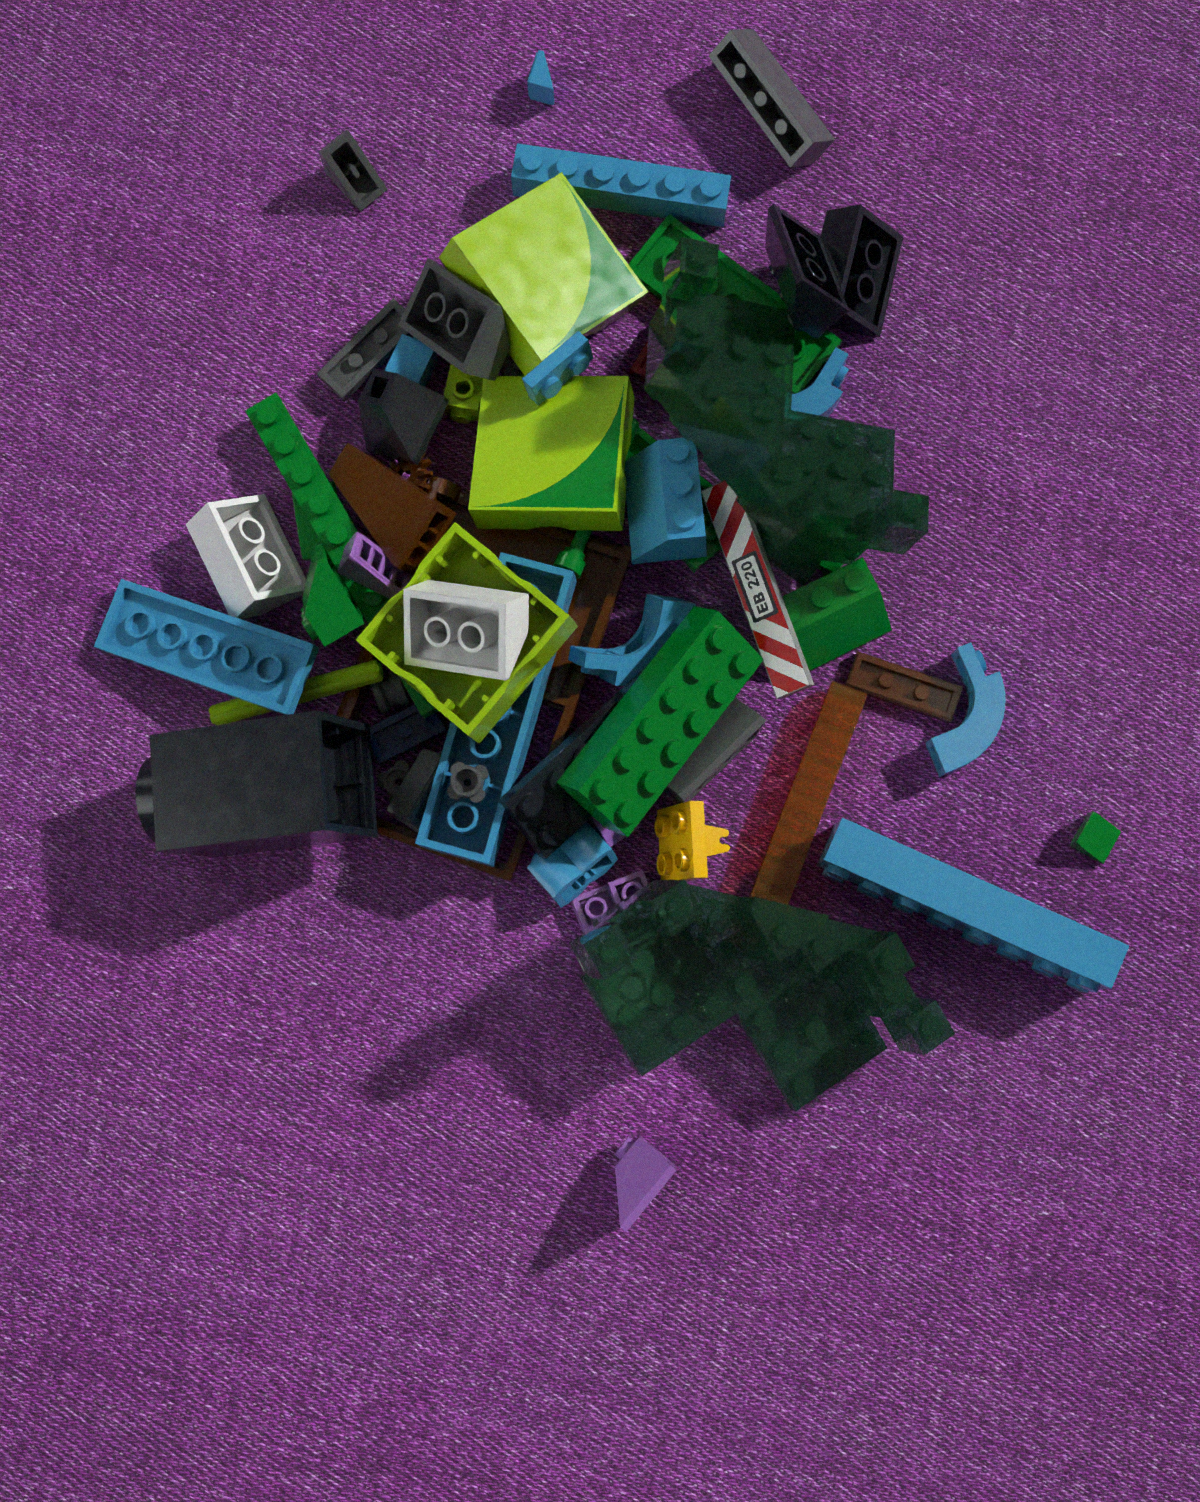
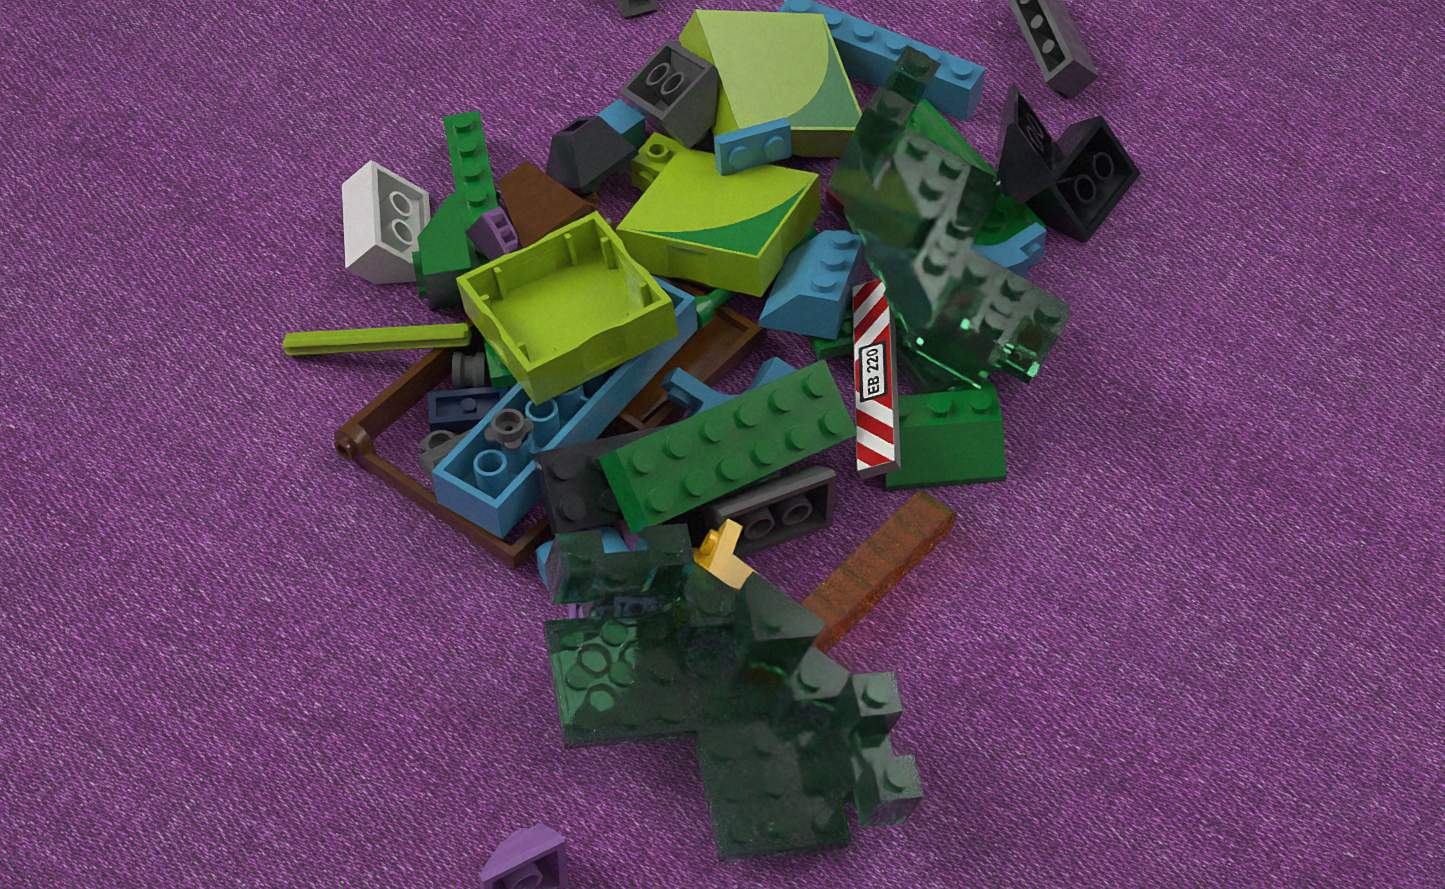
camera: 15 degrees right, 30 degrees down
dark azure plate [94,579,319,715] -> none
black container [135,711,378,857] -> none
dark grey plate [317,298,412,402] -> none
white slope [403,580,529,680] -> none
dark azure brick [816,818,1129,993] -> none
reddish brown tile [844,651,963,723] -> none
dark azure arch [925,642,1006,778] -> none
green slope [1069,811,1121,864] -> none

